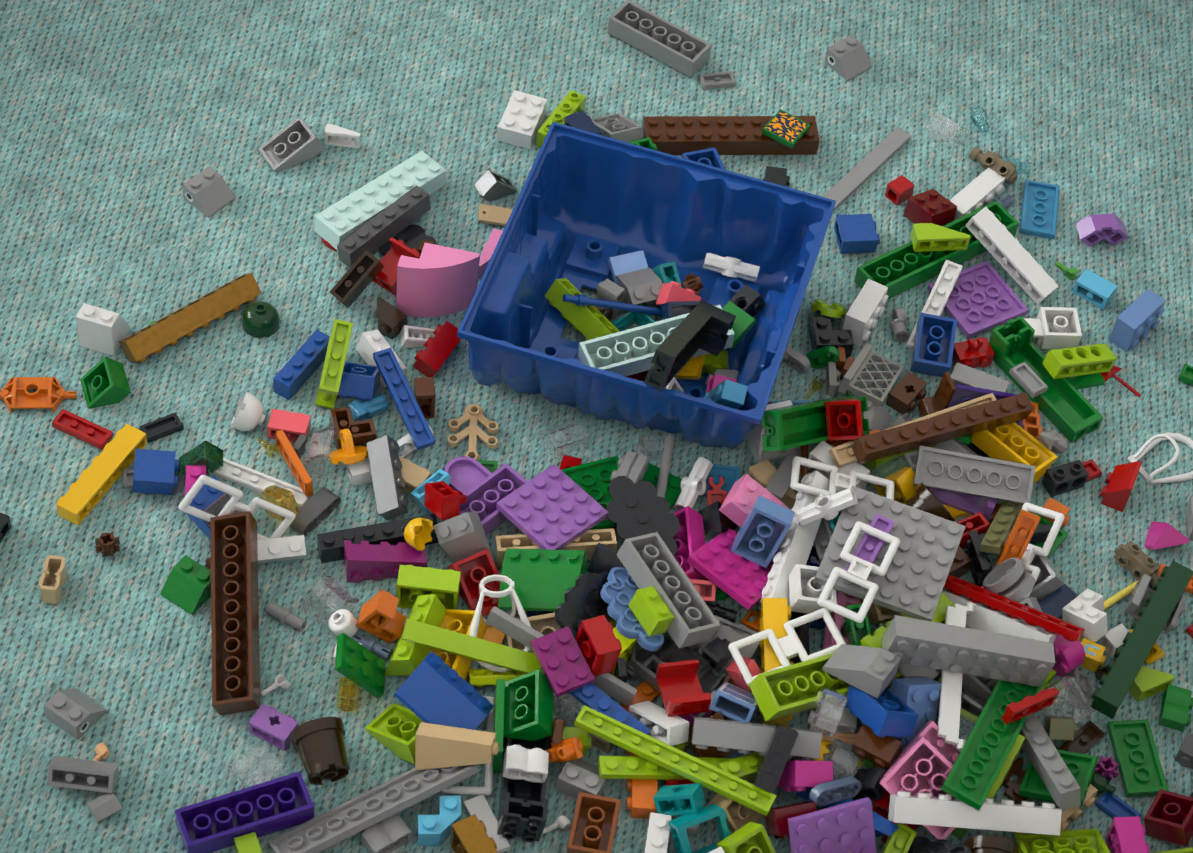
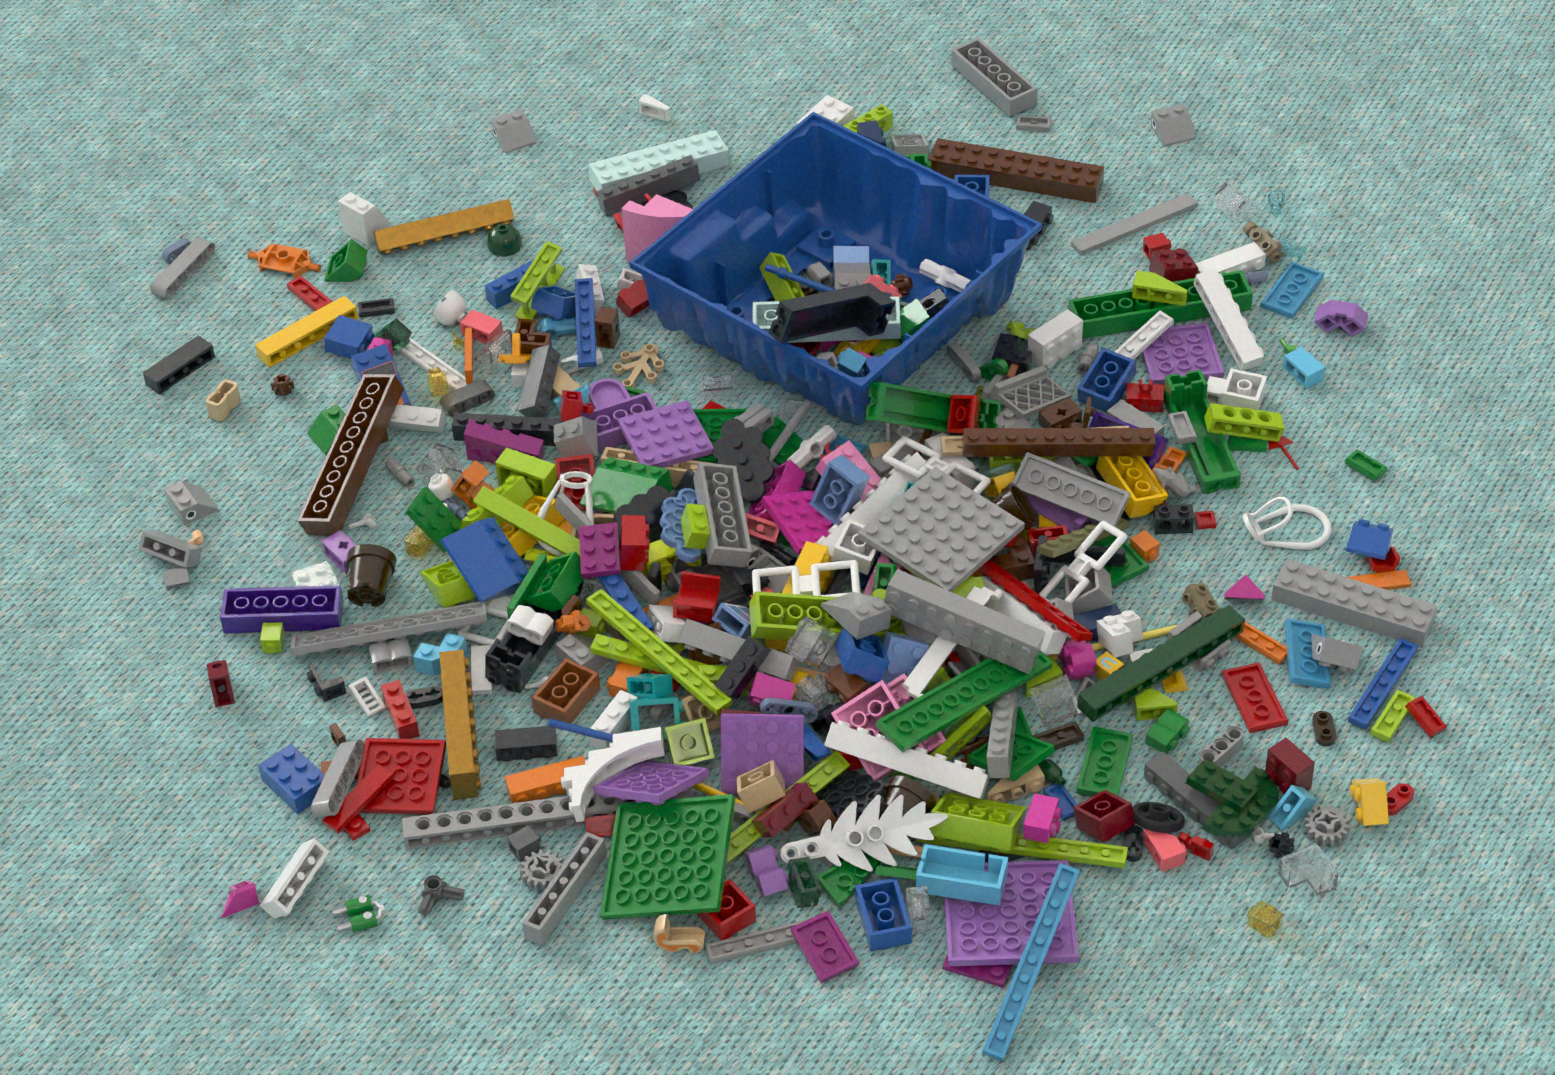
camera: 30 degrees right, 5 degrees down
white bar [178,475,296,540] -> none
light grey slope [258,116,325,172] -> none
dark grey tile [292,434,308,459] -> none
dark brown brick [330,250,384,308] -> none
dark brown slope [377,297,407,340] -> none
yellow hair [404,518,434,551] -> none
tan slope [415,722,499,770] -> none
tile [762,109,810,149] -> none
white piece [796,488,858,526] -> none
white bar [817,521,900,623] -> none
blue brick [834,214,880,254] -> none
medium lavender plate [845,513,895,571] -> none
light grey wheel [983,557,1035,602] -> none
orange tile [994,509,1040,567] -> none
red plate [1001,687,1060,725] -> none
olive brick [1044,715,1077,740] -> none
magenta gear [1095,756,1119,783] -> none
red slope [1100,461,1142,512] -> none
medium blue brick [1109,289,1166,352] -> none

